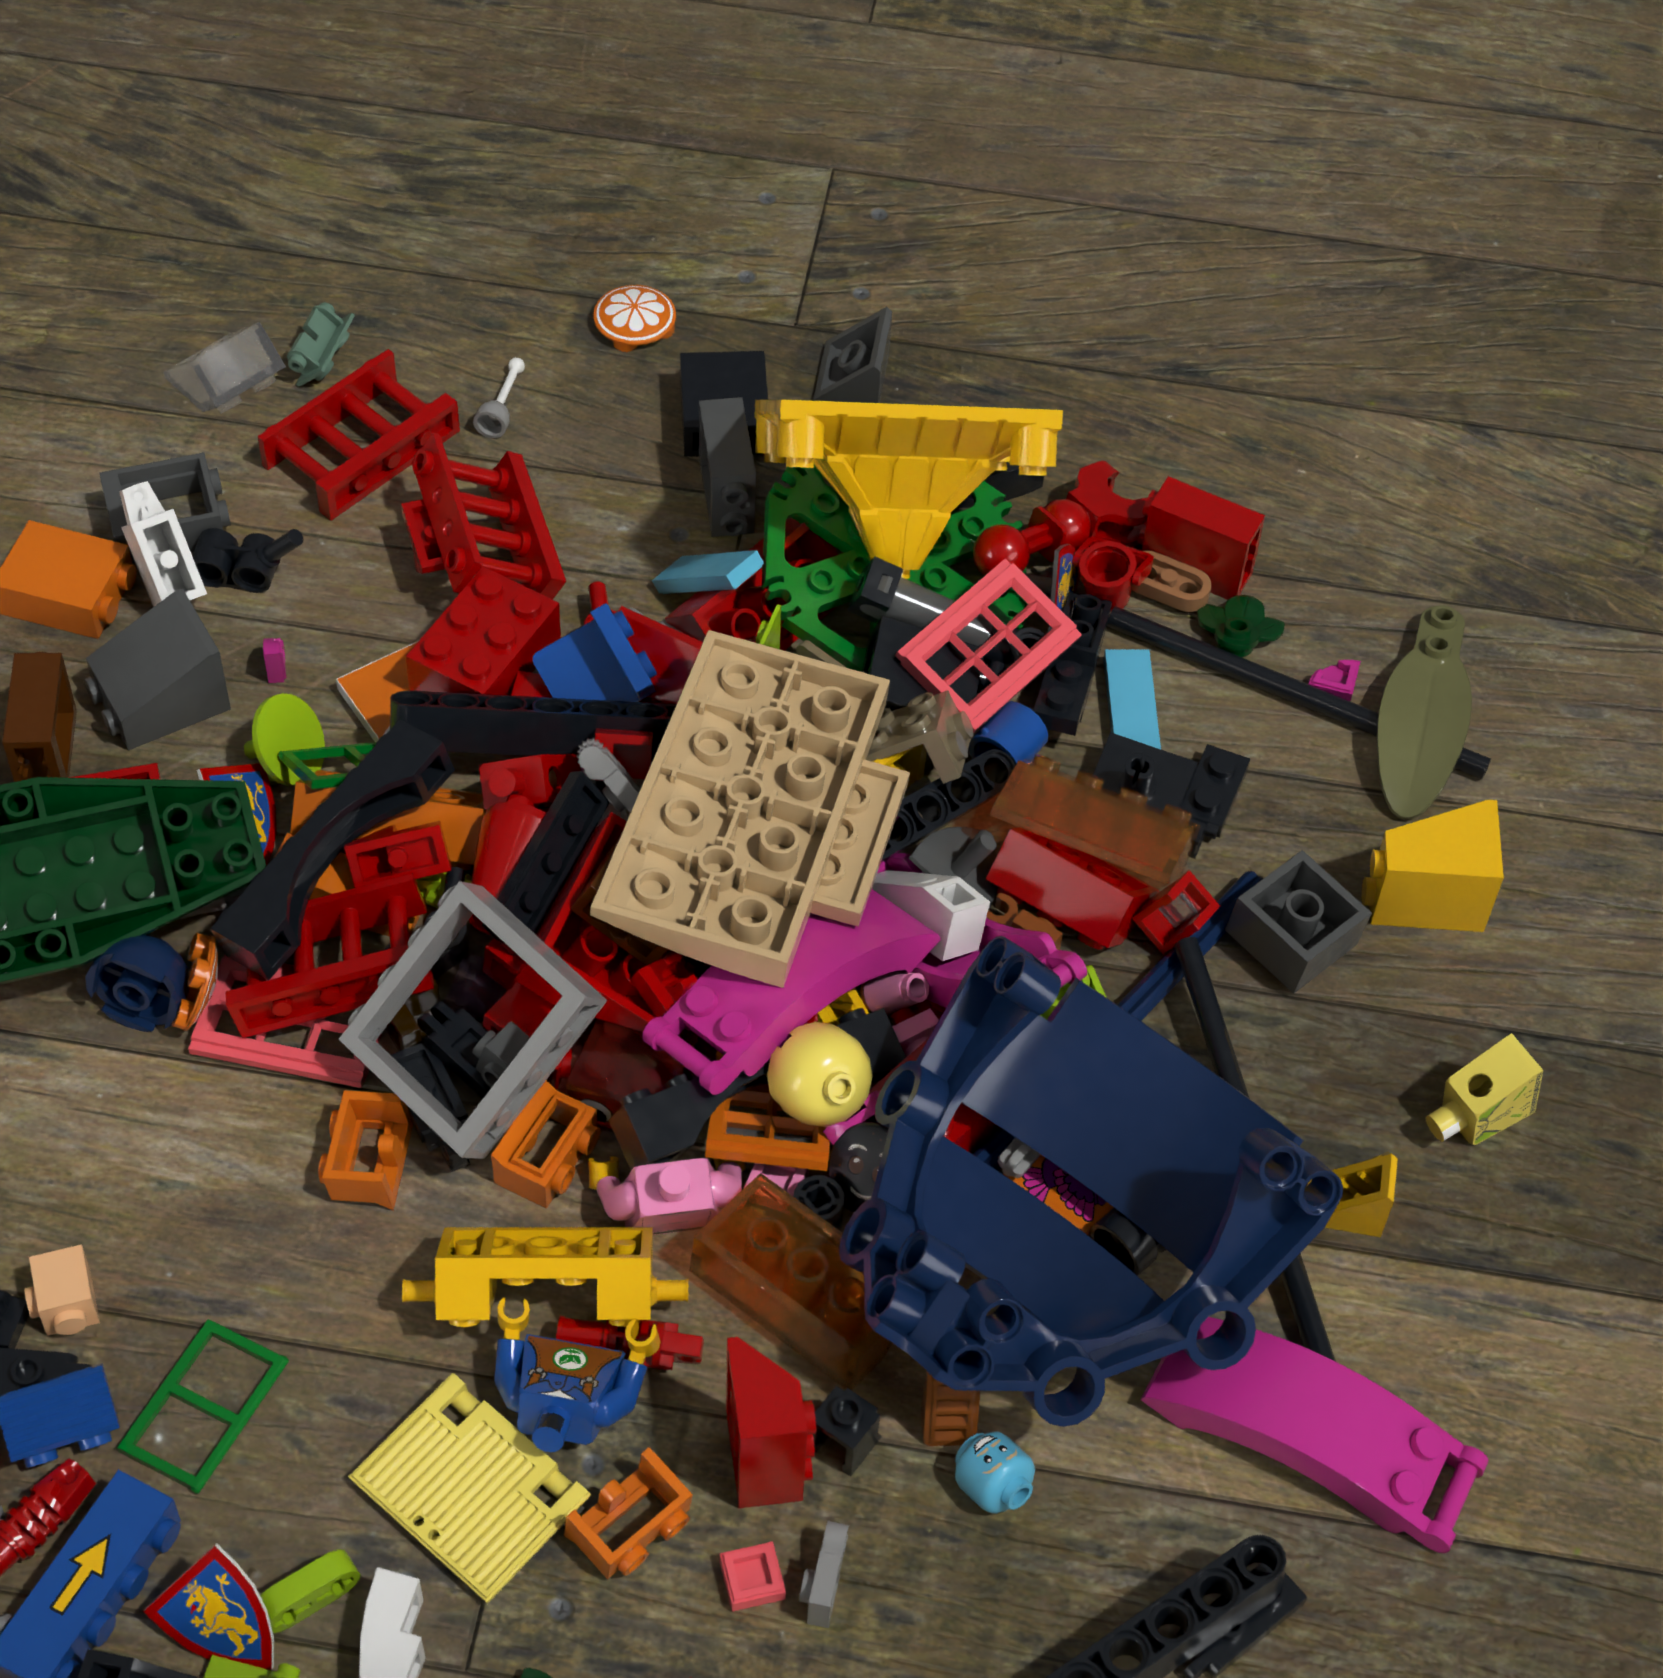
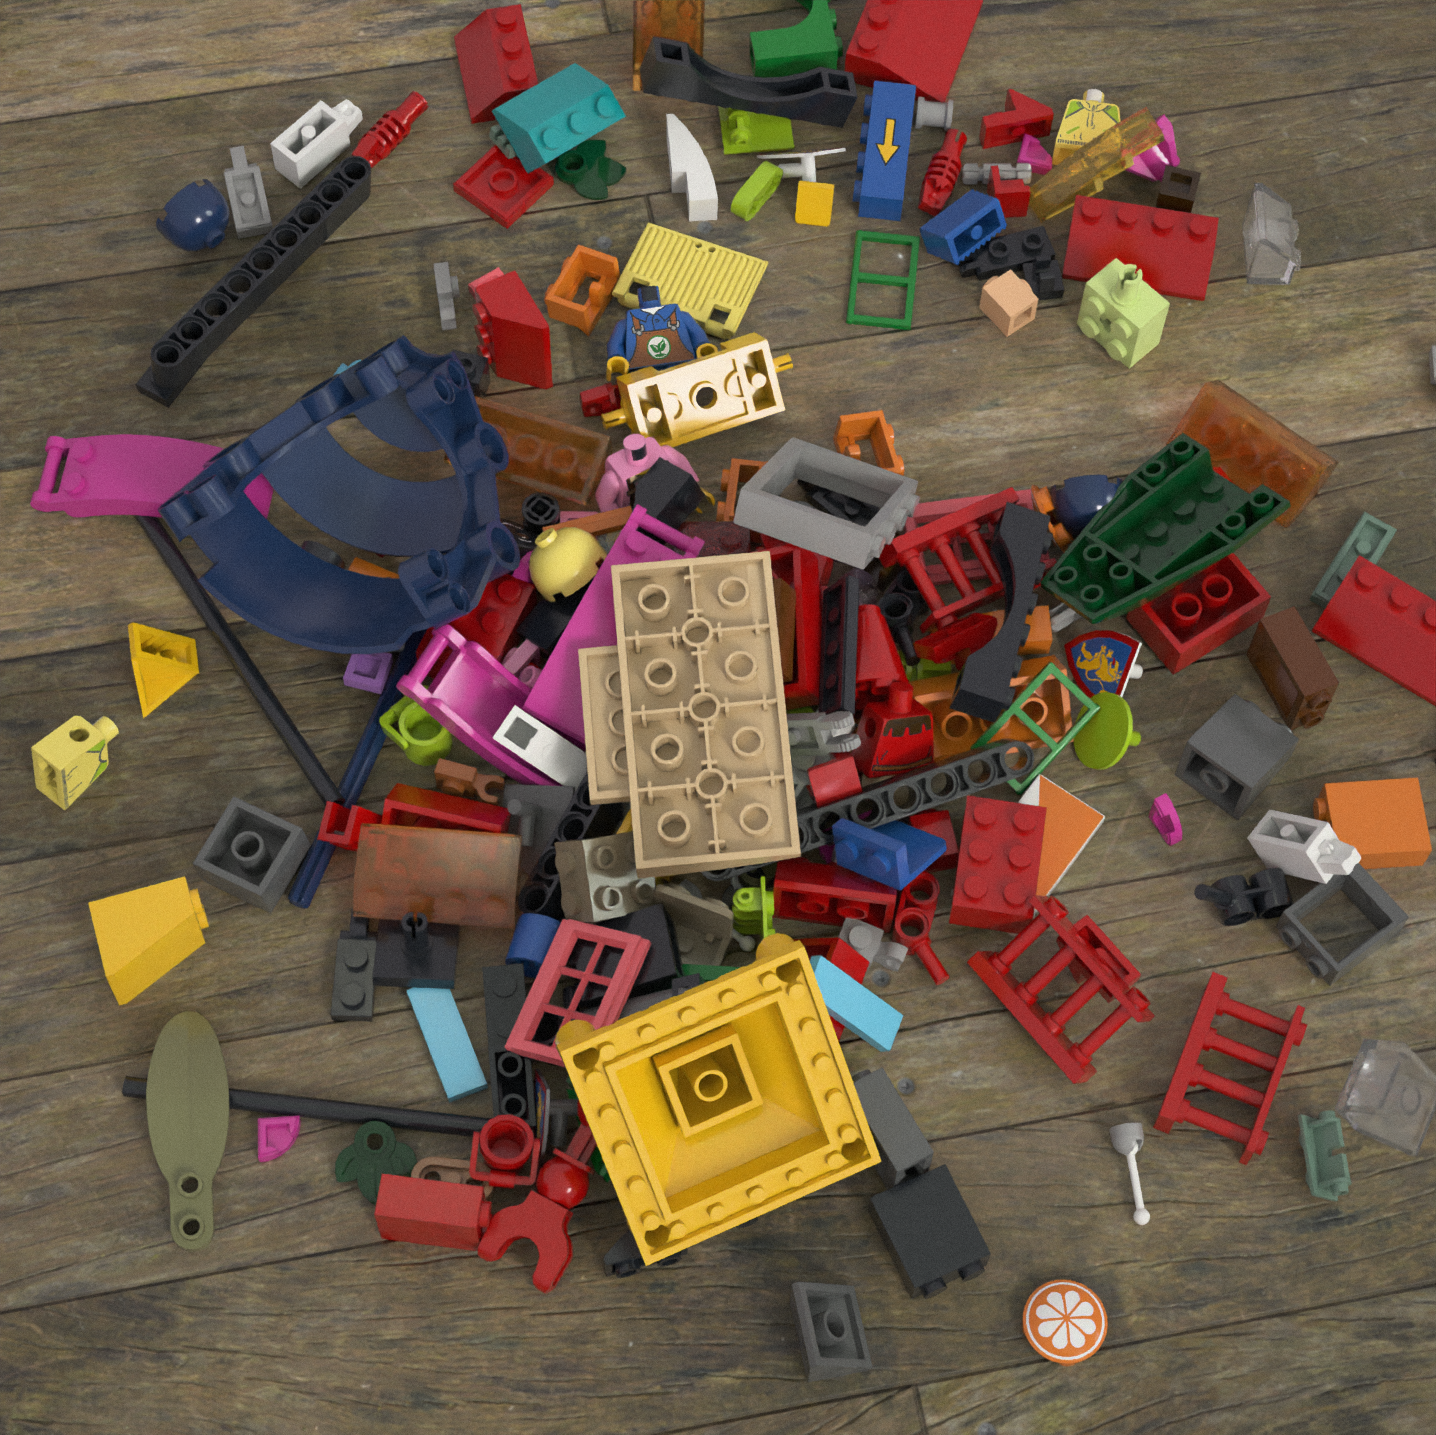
camera: 160 degrees right, 10 degrees up
none -> yellow slope [795,181,834,227]

